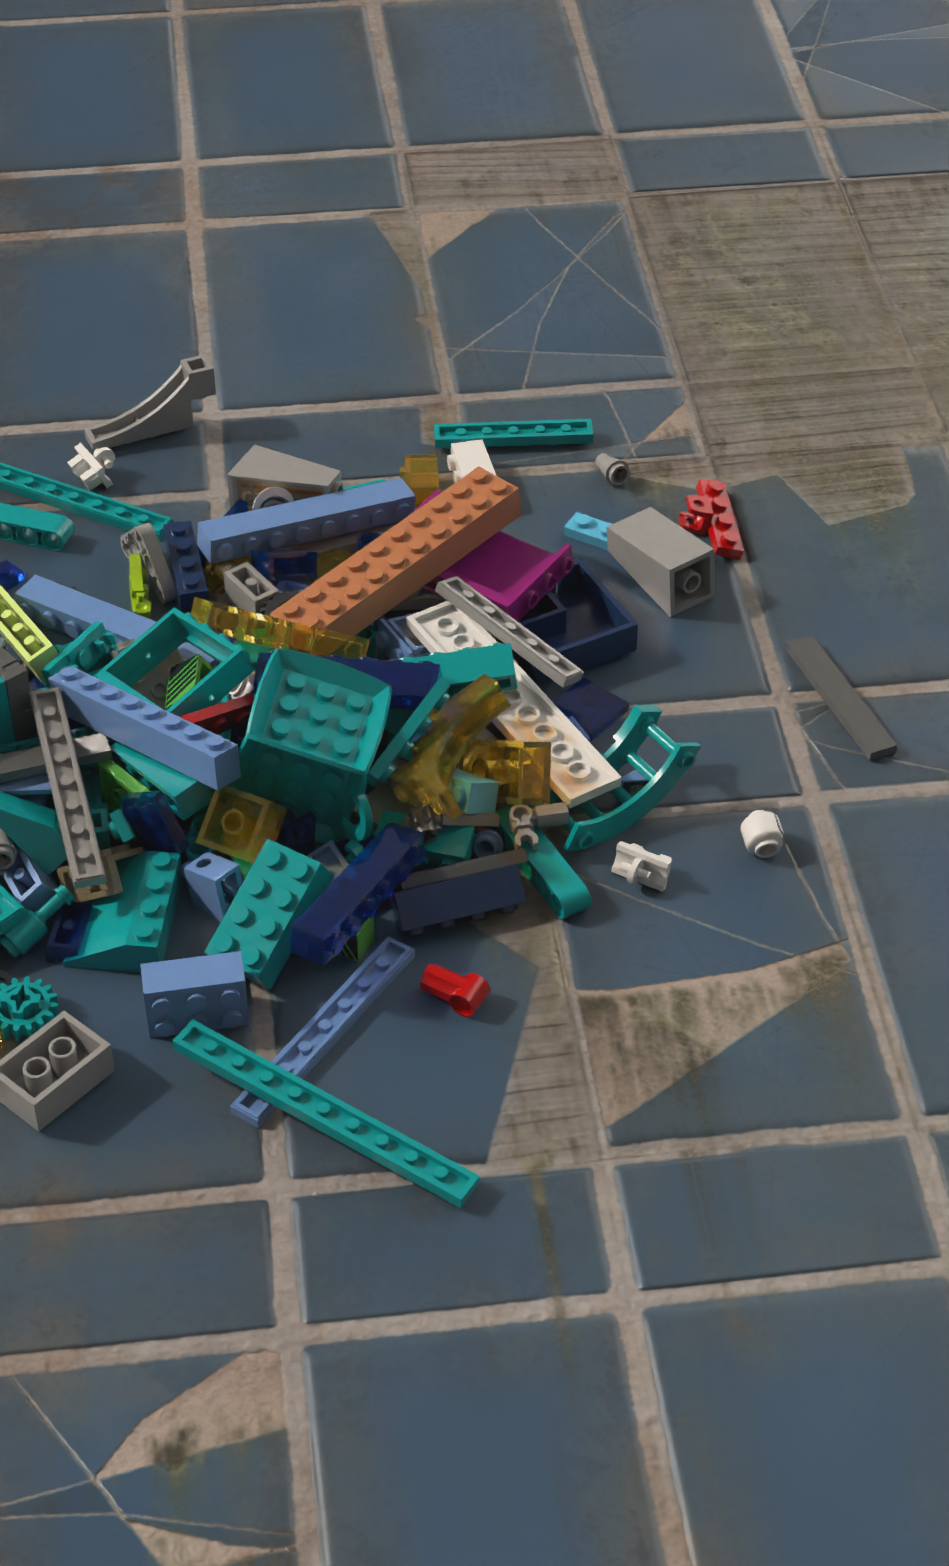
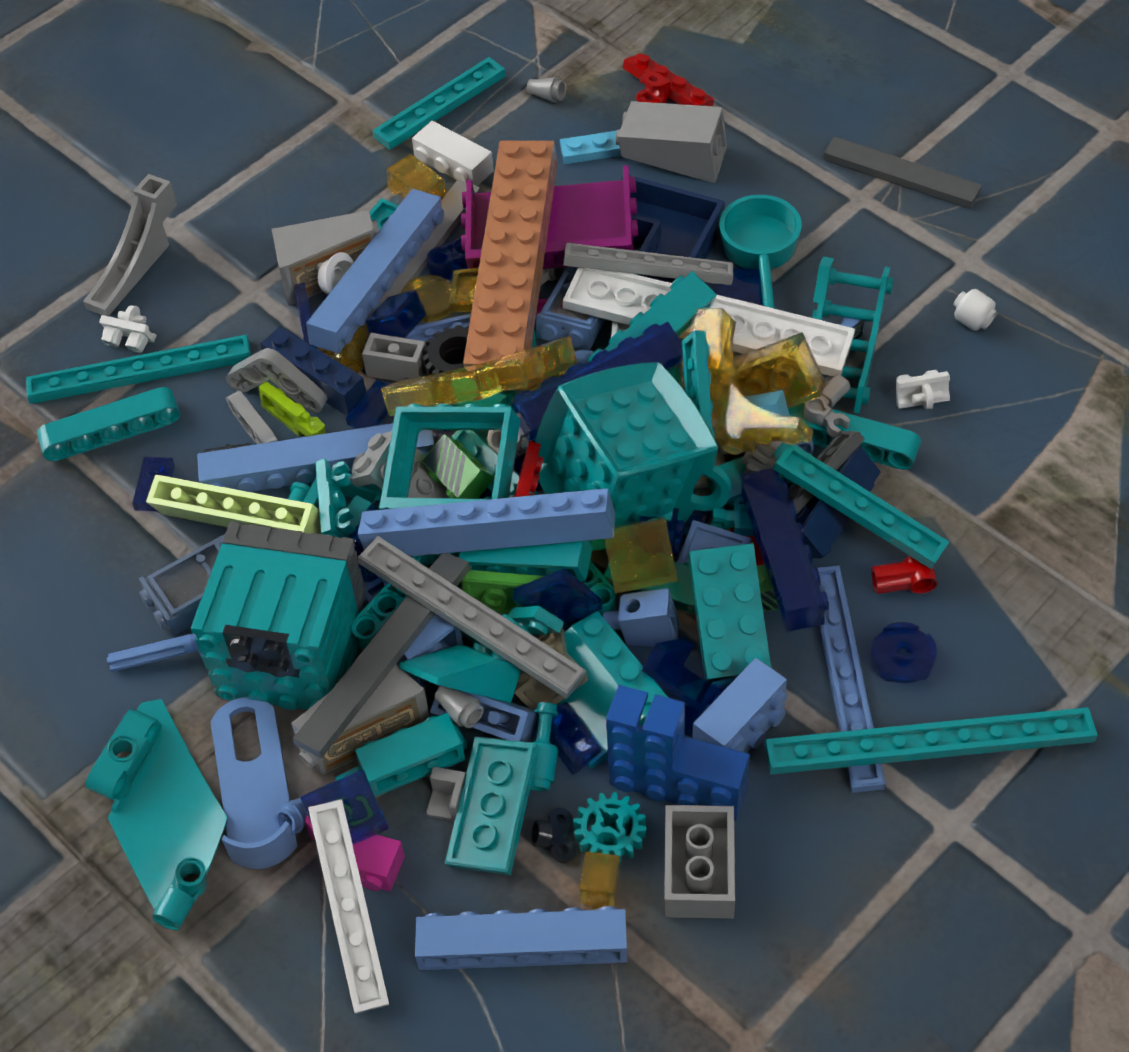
camera: 35 degrees left, 10 degrees up
none -> light grey beam [226,391,278,444]
none -> blue piece [606,685,750,820]
none -> clear blue panel [641,638,738,714]
none -> teal piece [719,195,802,309]
none -> teal plate [773,443,949,569]
none -> clear blue plate [871,622,937,683]

